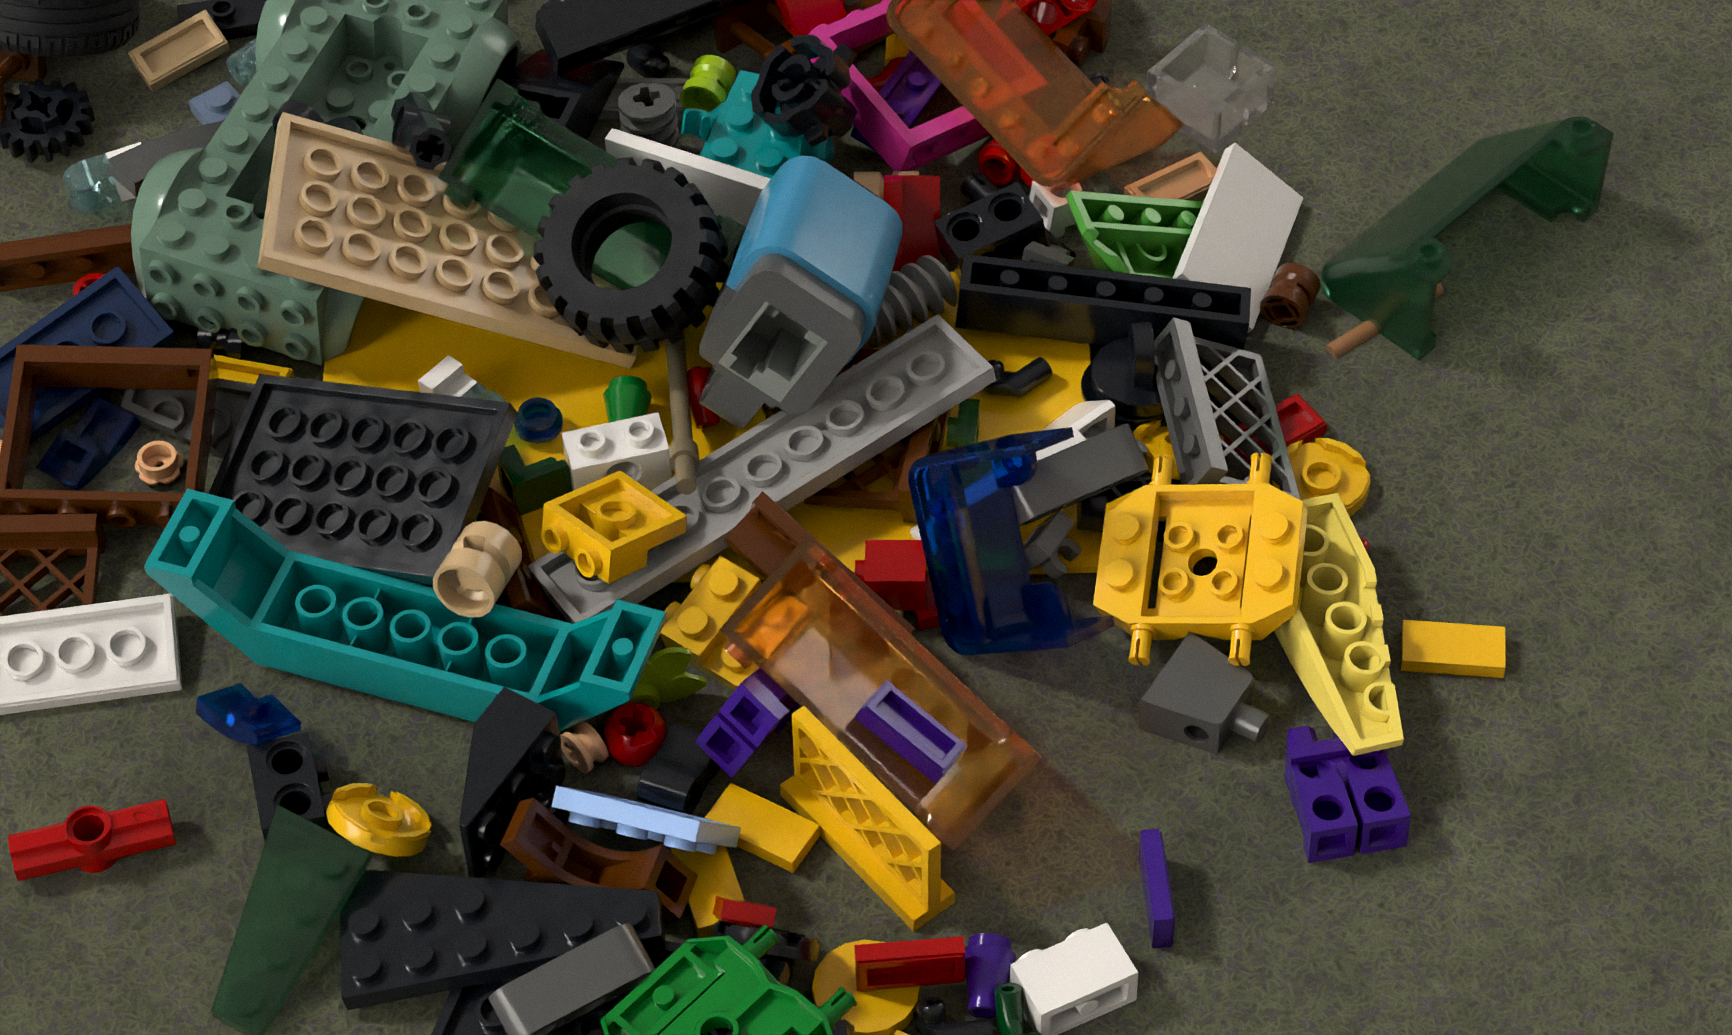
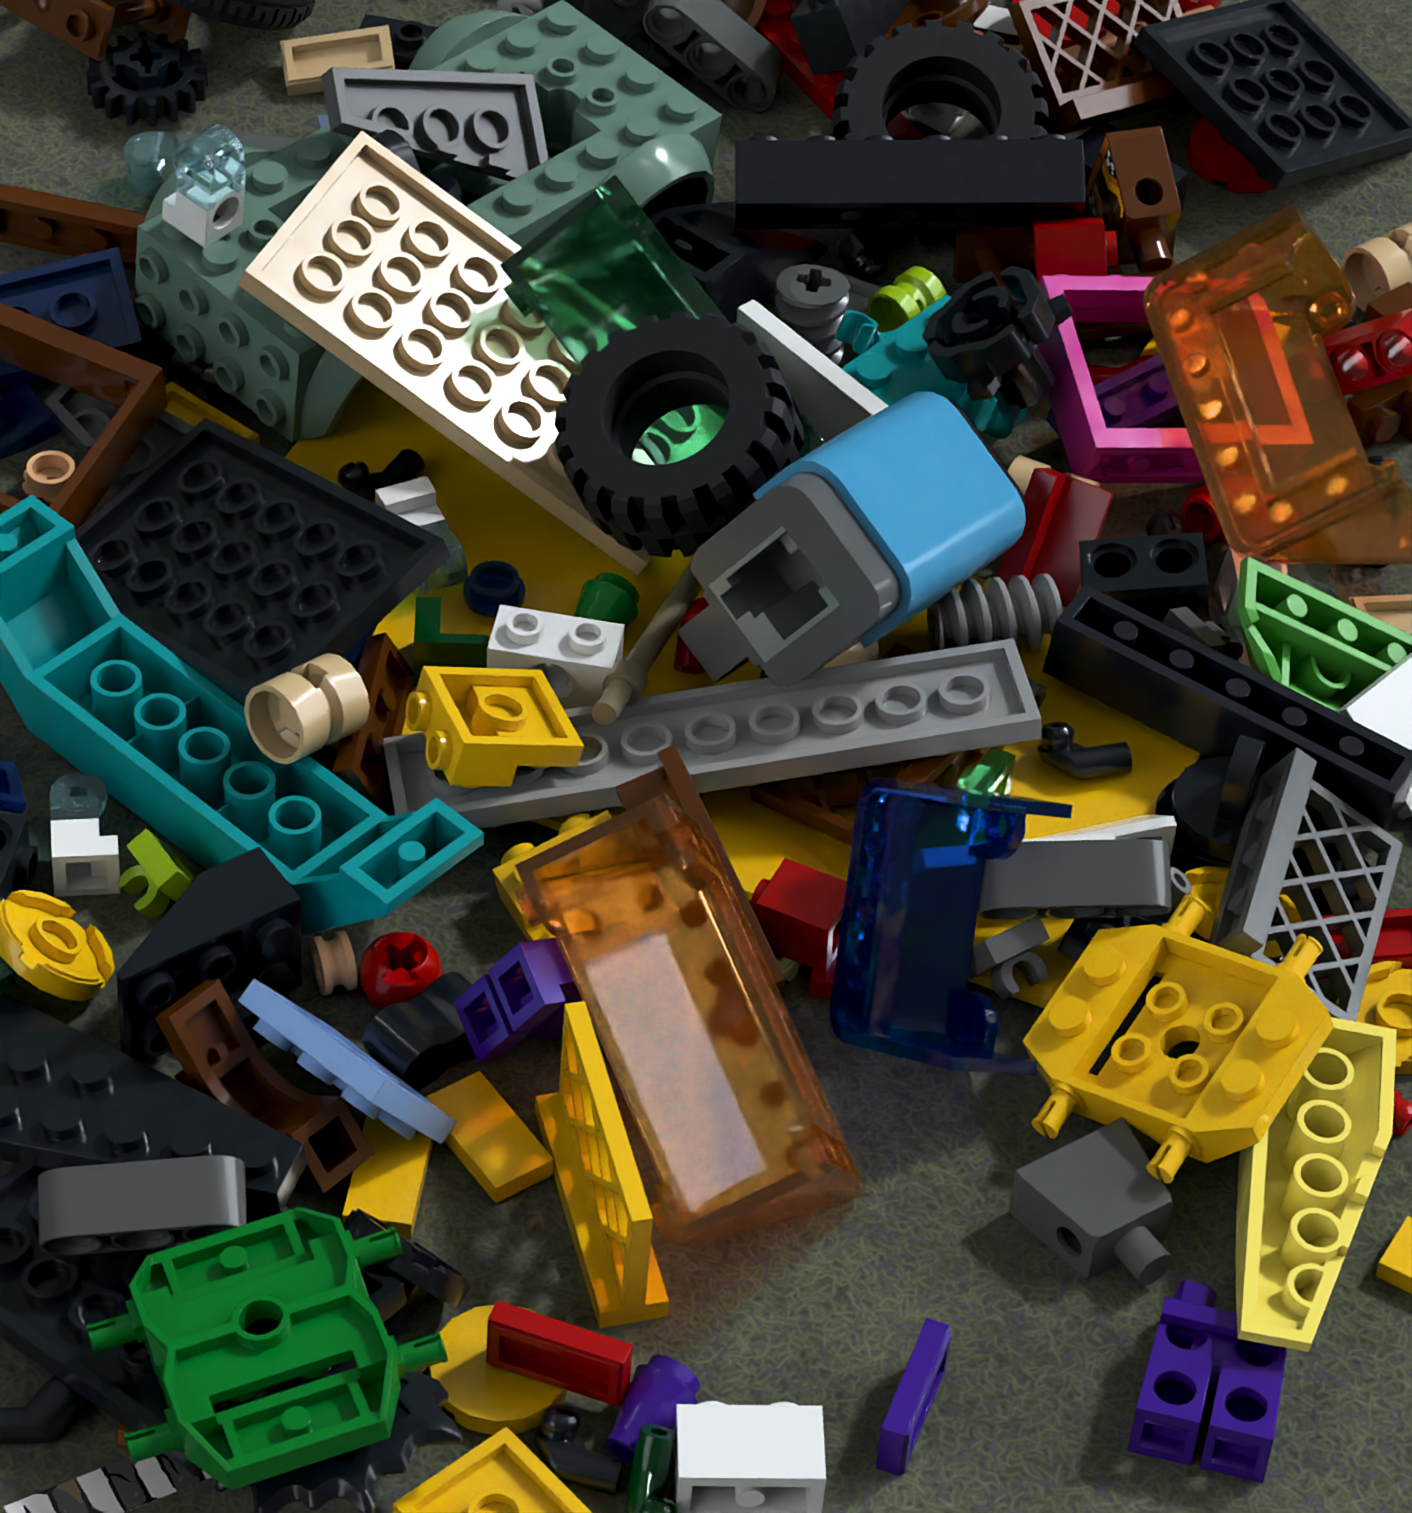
camera: 20 degrees right, 5 degrees down
black piece [391,92,453,170] -> none
lime plate [617,647,707,709] -> none
red tile [713,896,777,929] -> none
dark purple tile [854,680,968,784] -> none
none -> white leg [50,772,121,897]
none -> lime tile [117,828,196,919]
none -> clear light blue leg [162,124,246,248]
none -> wing [321,67,549,182]
none -> black arm [337,449,425,503]

